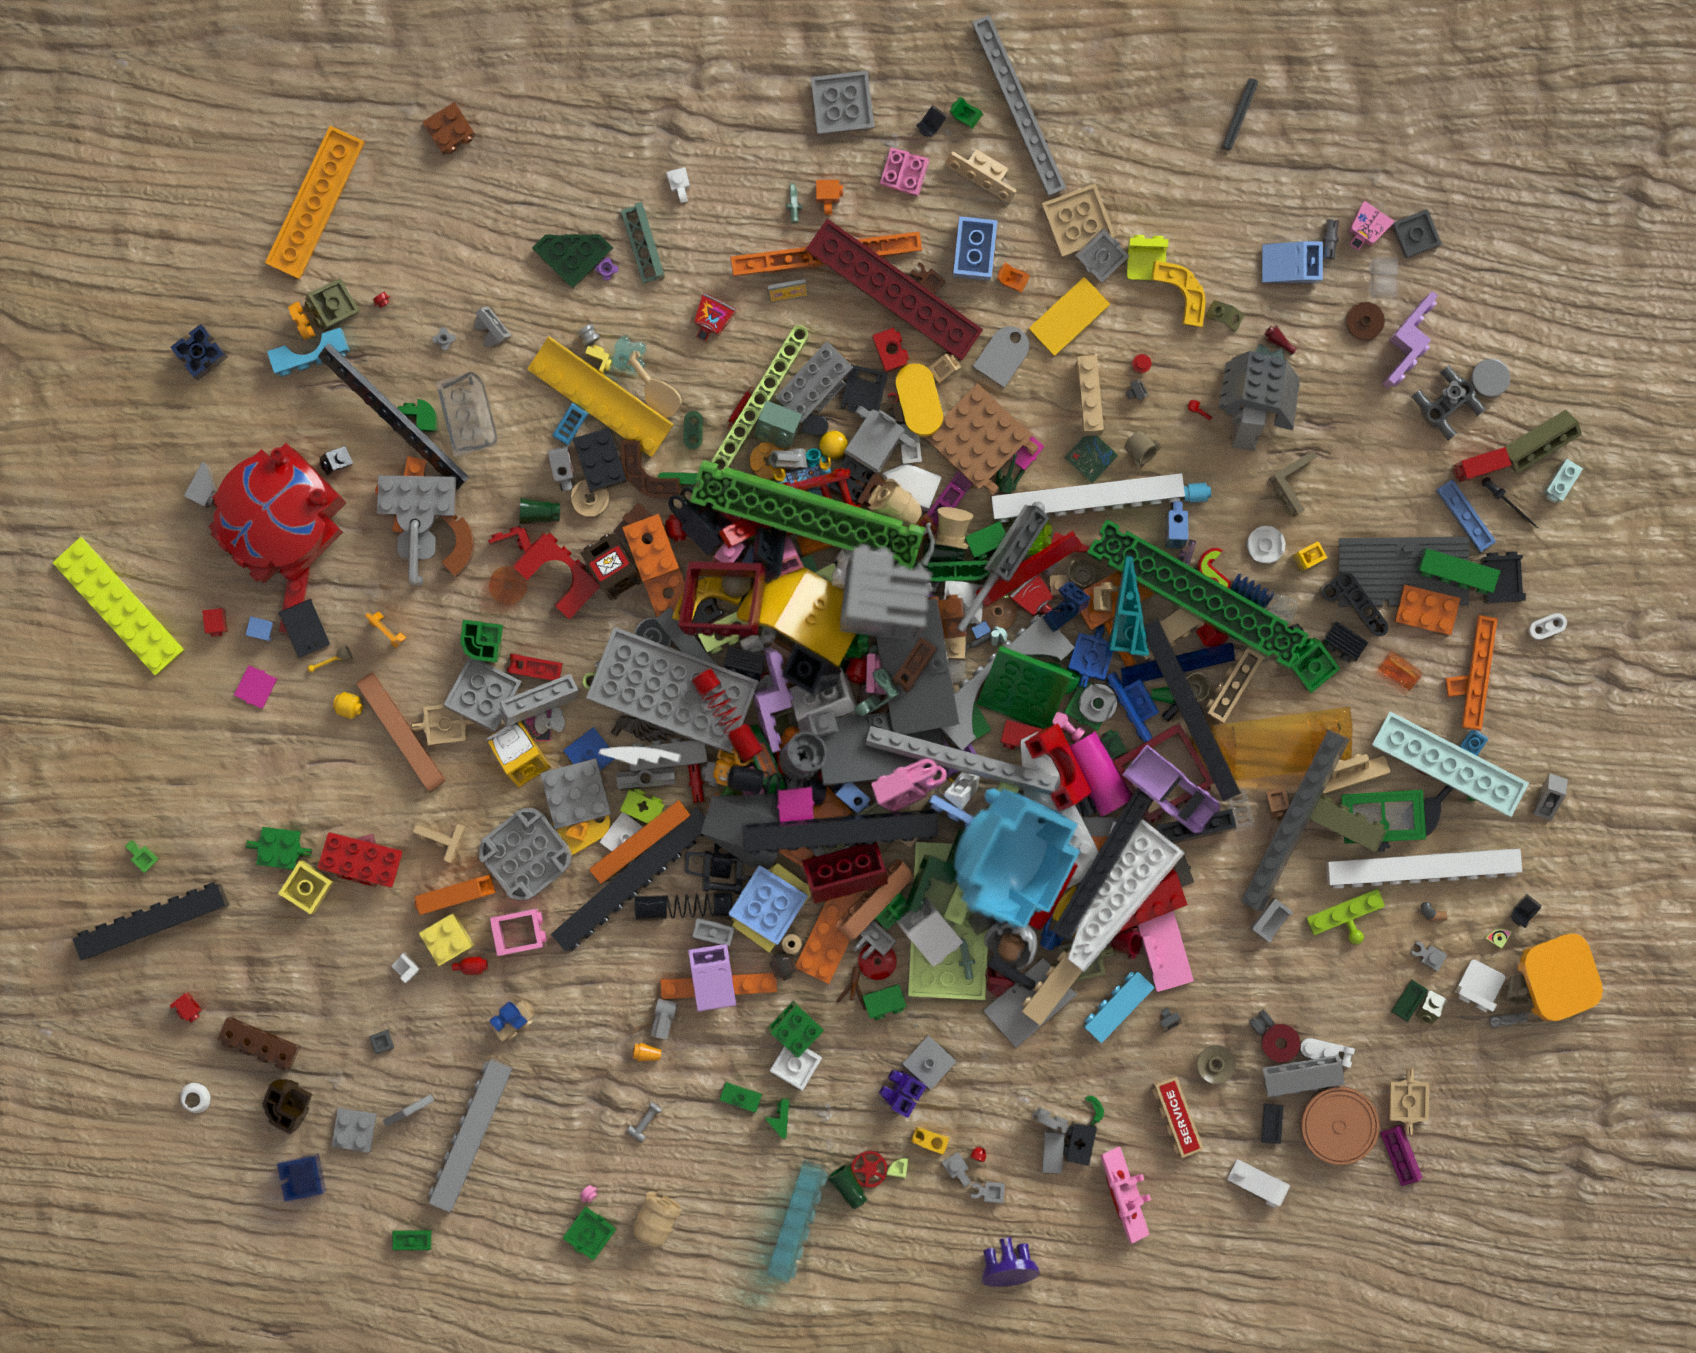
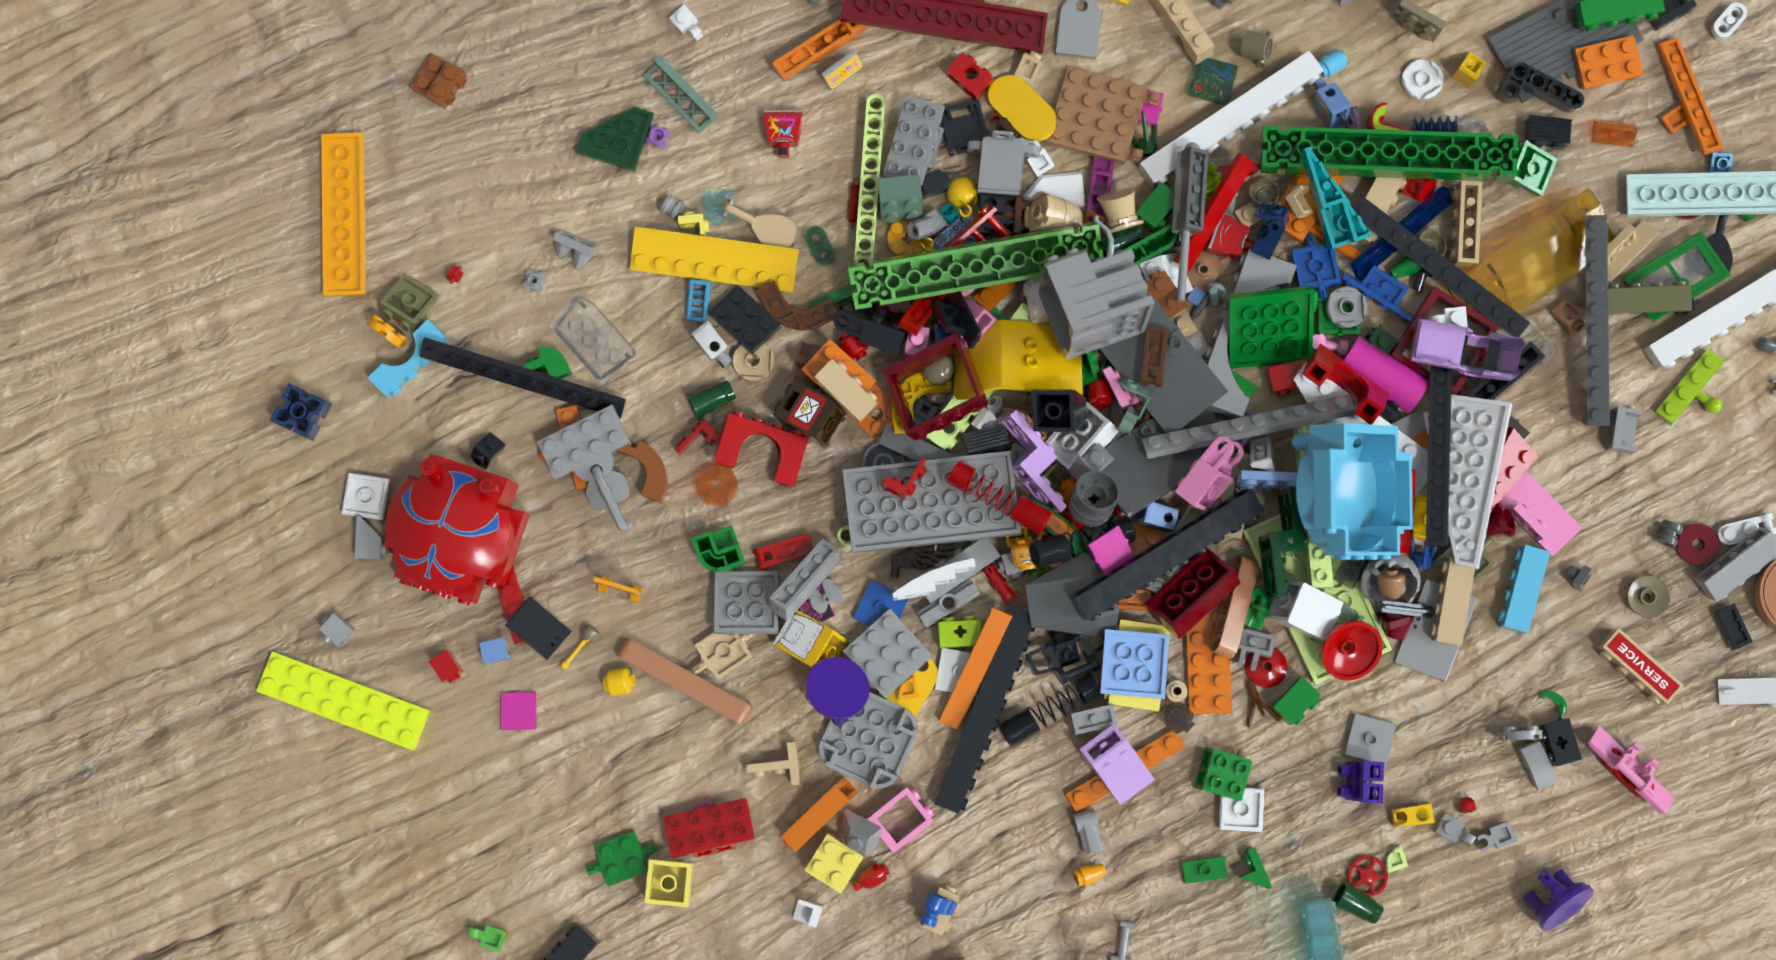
camera: 20 degrees left, 5 degrees down
none -> light grey brick [319,613,356,647]
none -> white plate [341,473,391,521]
none -> dark purple piece [805,657,870,726]
none -> tan brick [814,359,878,424]
none -> light grey slope [841,809,882,856]
none -> red bracket [883,458,927,500]
none -> red dish [1321,620,1383,681]
none -> white plate [1429,306,1467,327]

